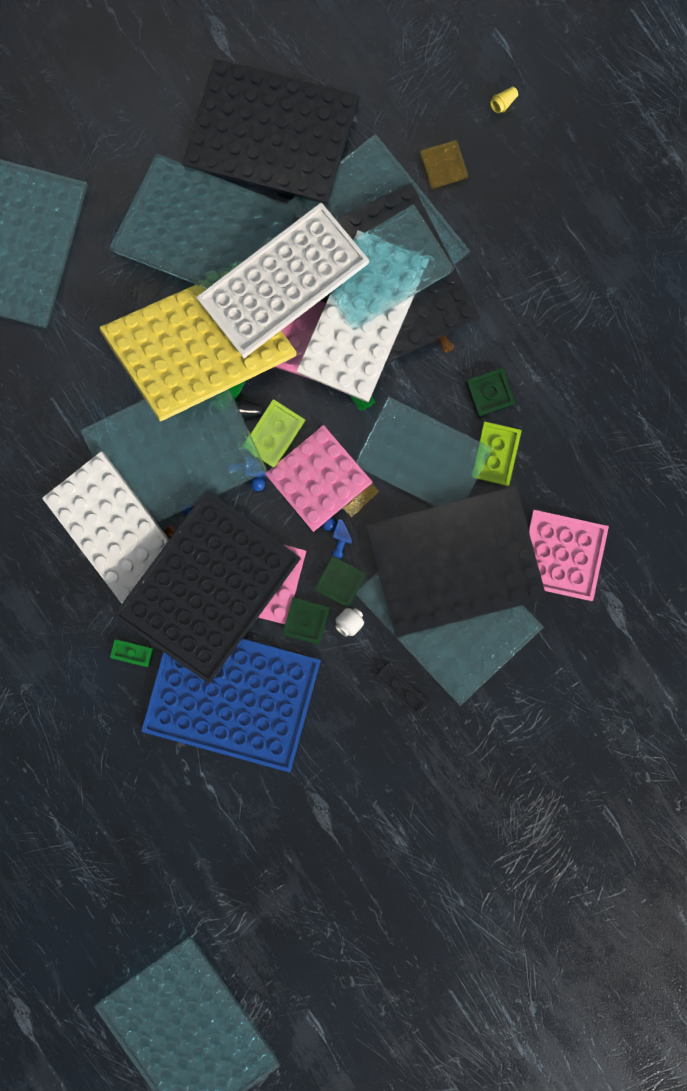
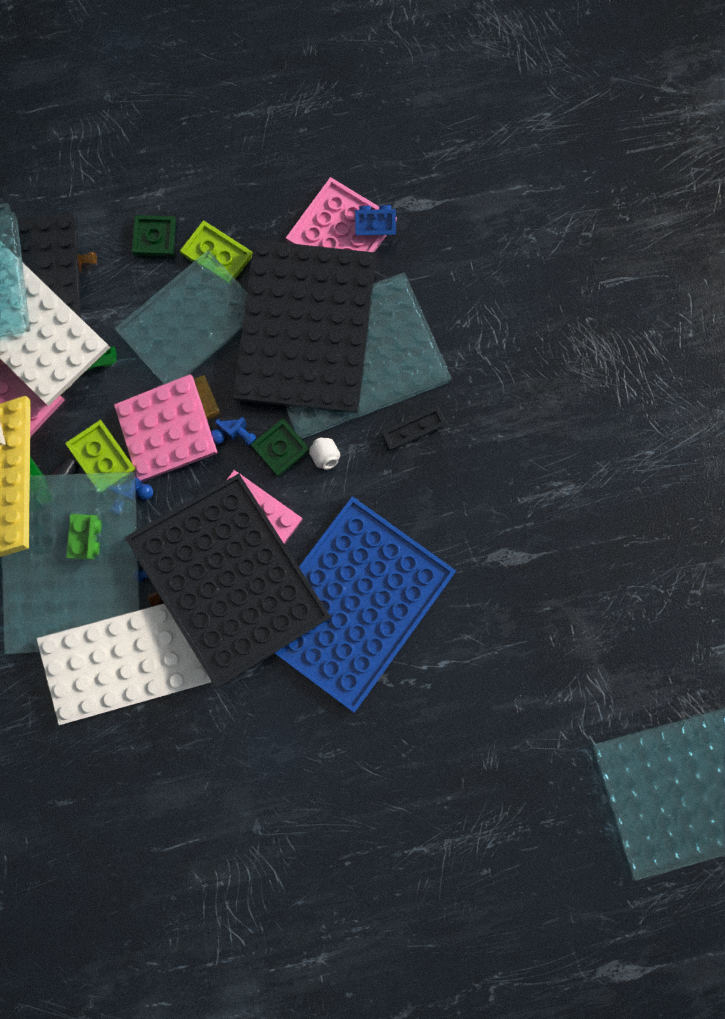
camera: 70 degrees left, 10 degrees down
green plate [110,639,153,667] -> none
dark green plate [282,598,330,645] -> none
none -> bright green bracket [67,514,102,560]
none -> blue bracket [355,205,396,235]

